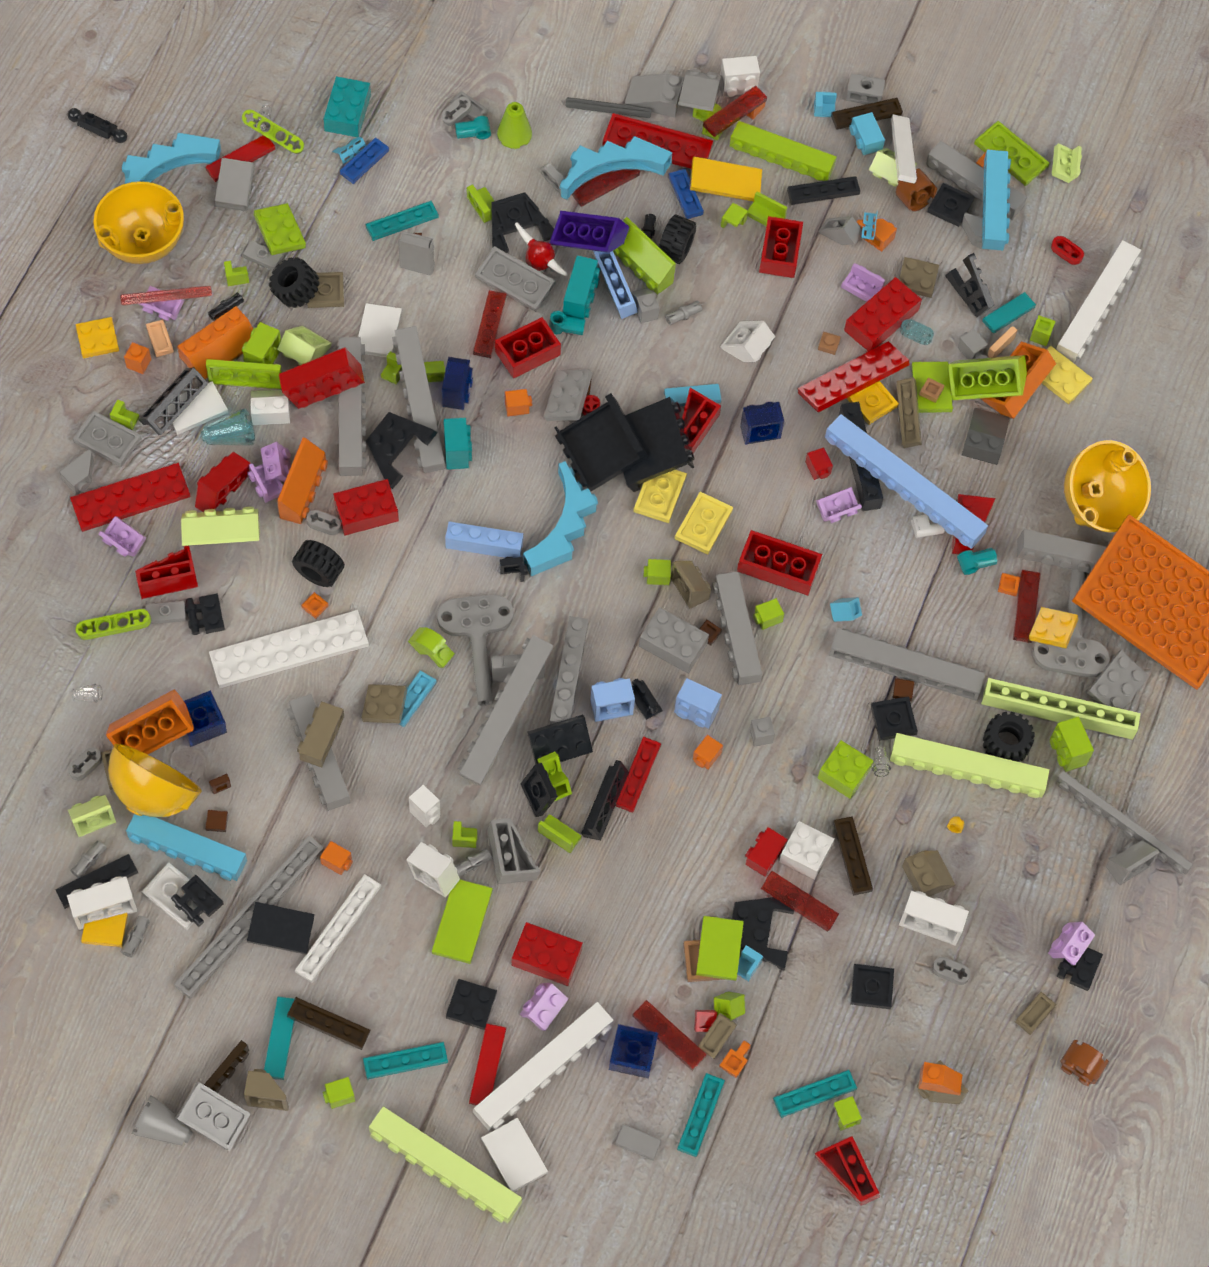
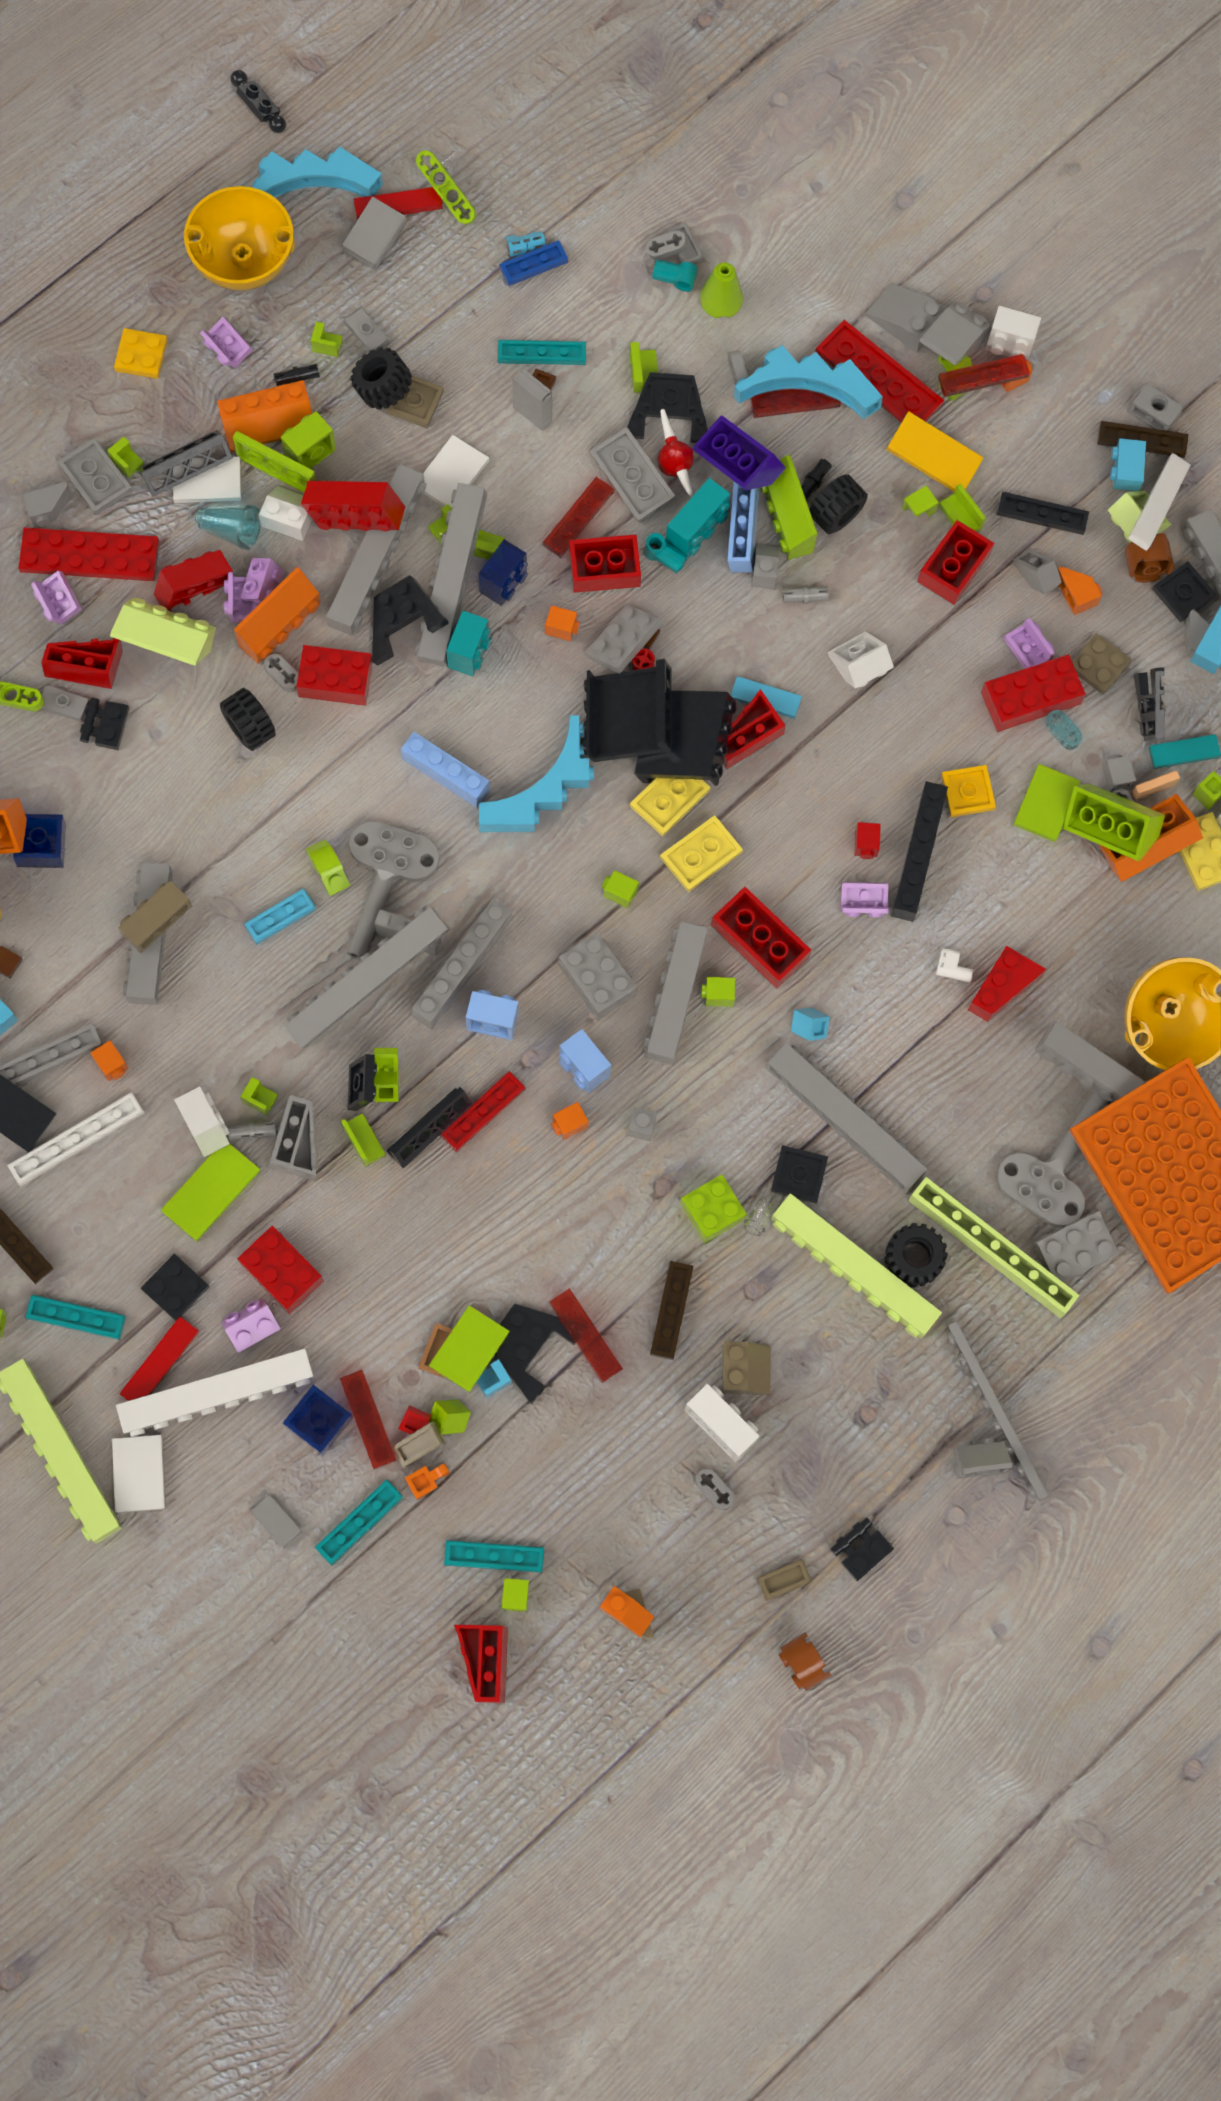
camera: 25 degrees right, 10 degrees up
clear red axle [120,285,212,305] -> none
orange brick [124,342,151,374] -> none
light nougat tile [146,319,174,357] -> none
white plate [209,610,369,688] -> none
reddish brown tile [209,774,231,794] -> none
lime plate [254,203,306,256] -> none
yellowish green slope [278,326,332,365] -> none
orange tile [301,592,329,619] -> none
teal brick [323,76,371,137] -> none
dark tan plate [361,684,407,724] -> none
white brick [409,785,440,827] -> none
black bracket [499,557,528,582] -> none
black plate [527,714,593,764] -> none
dark grey axle [565,97,652,118] -> none
black hinge [632,679,663,720] -> none
blue plate [668,169,704,219] -> none
dark tan slope [671,561,711,609] -> none
reddish brown tile [699,619,722,646] -> none
lime brick [729,120,837,181] -> none
clear blue brick [740,402,784,445] -> none
red brick [745,827,788,877] -> none
white brick [779,821,834,880] -> none
red plate [797,341,910,413] -> none
medium azure panel [814,92,837,117] -> none
medium nougat plate [818,332,841,355] -> none
light blue brick [825,414,988,549] -> none
black plate [850,964,894,1010] -> none
medium azure piece [861,210,878,240] -> none
reddish brown tile [892,678,915,701] -> none
dark tan plate [896,377,922,448] -> none
medium nougat plate [919,378,945,403] -> none
yellow hinge [947,816,964,833] -> none
teal piece [957,548,998,575] -> none
dark grey slope [962,408,1010,465] -> none
orange tile [997,573,1020,596] -> none
clear red plate [1013,570,1040,643] -> none
yellow plate [1029,607,1078,648] -> none
lavender bracket [1048,922,1095,965] -> none
lime brick [1050,716,1094,772] -> none

